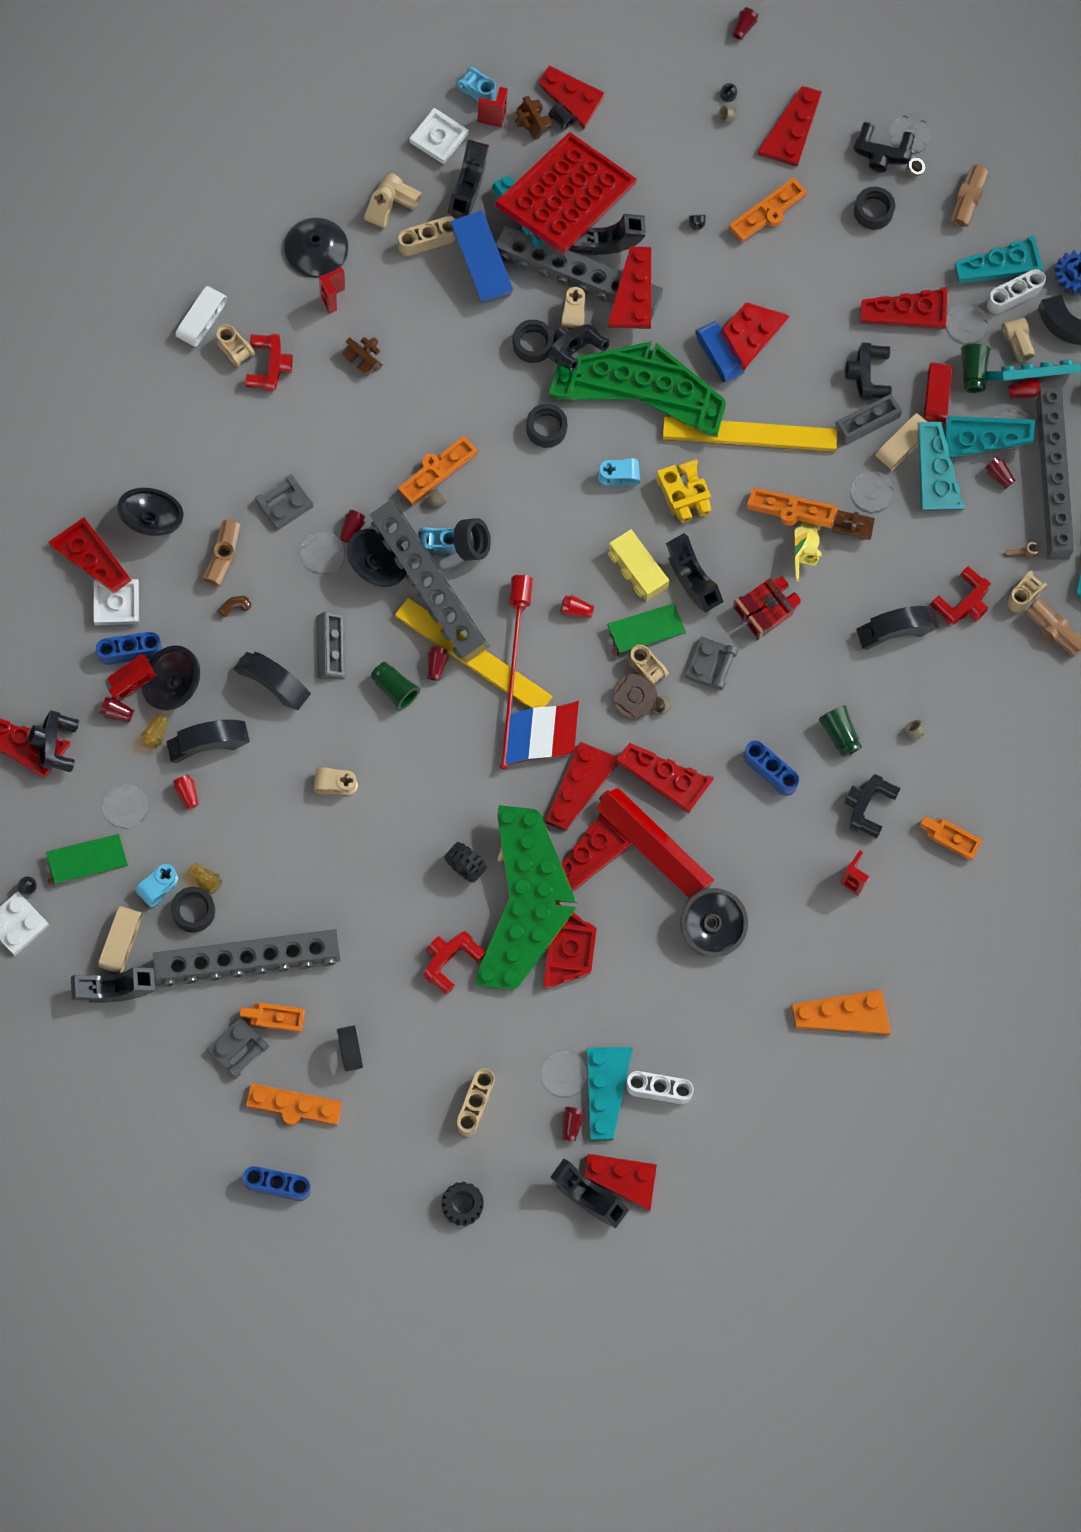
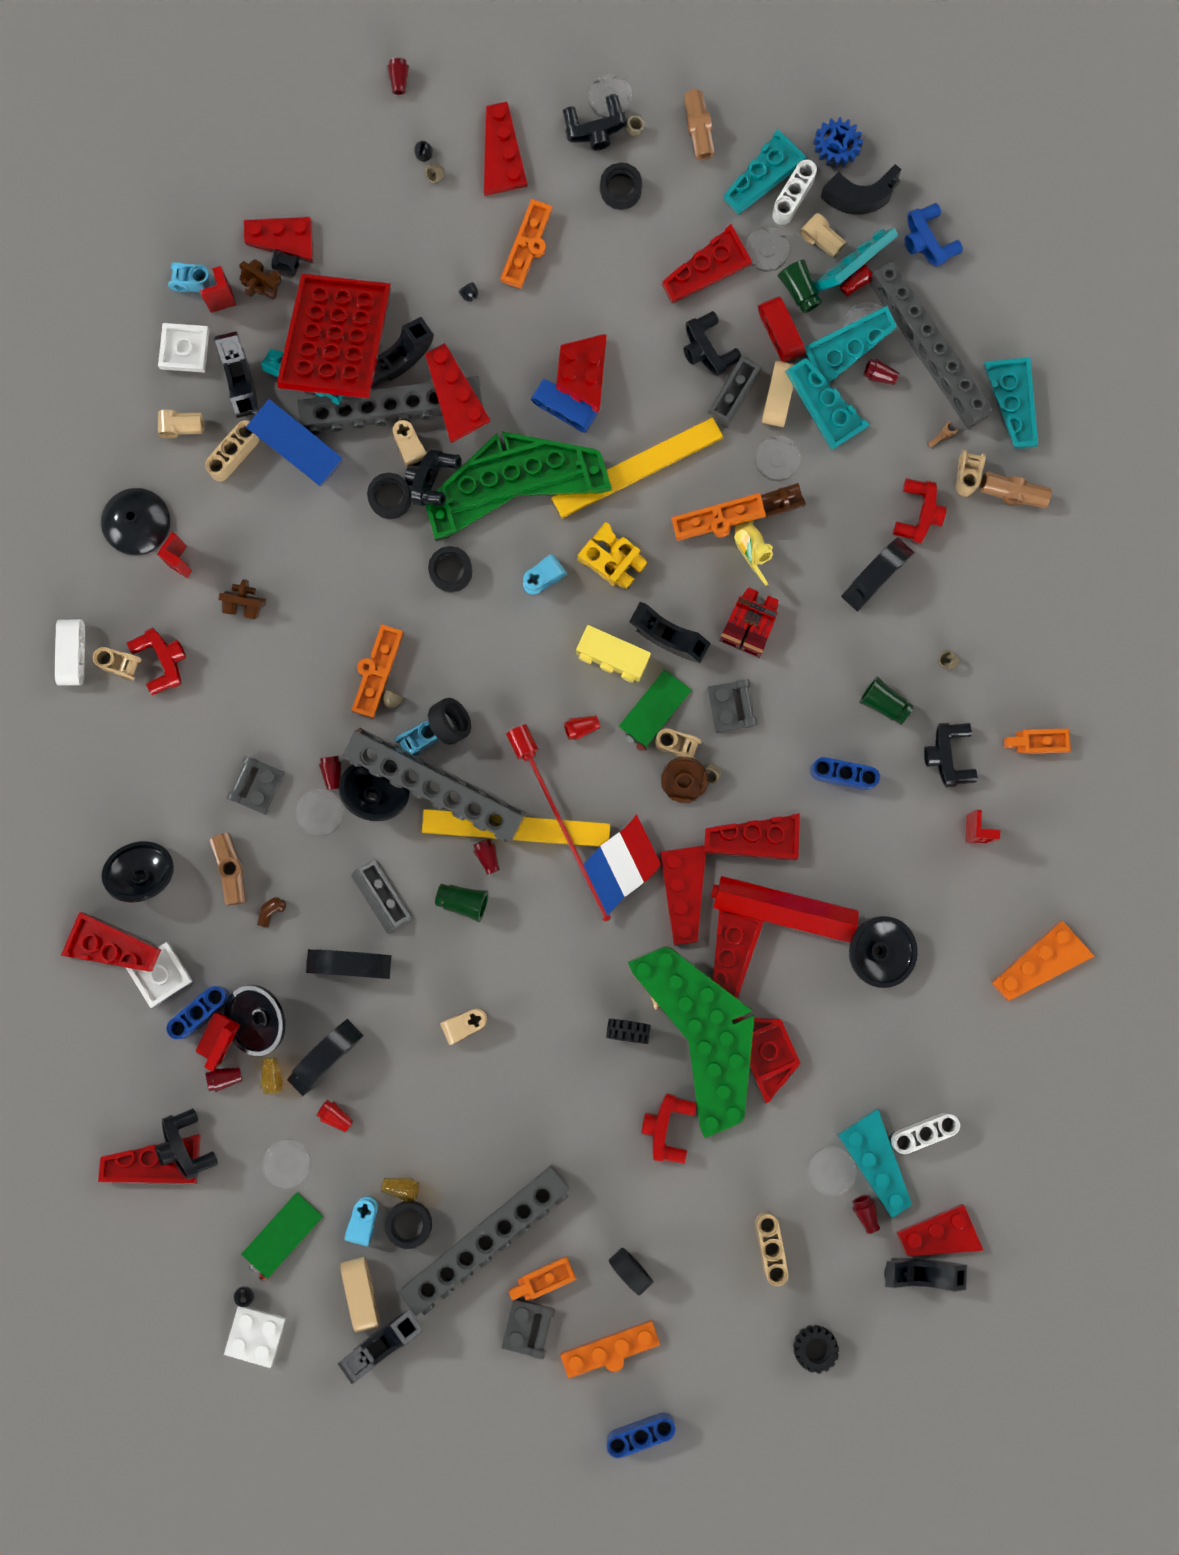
camera: 25 degrees left, 10 degrees up
tan piece [364,183,395,228] -> none

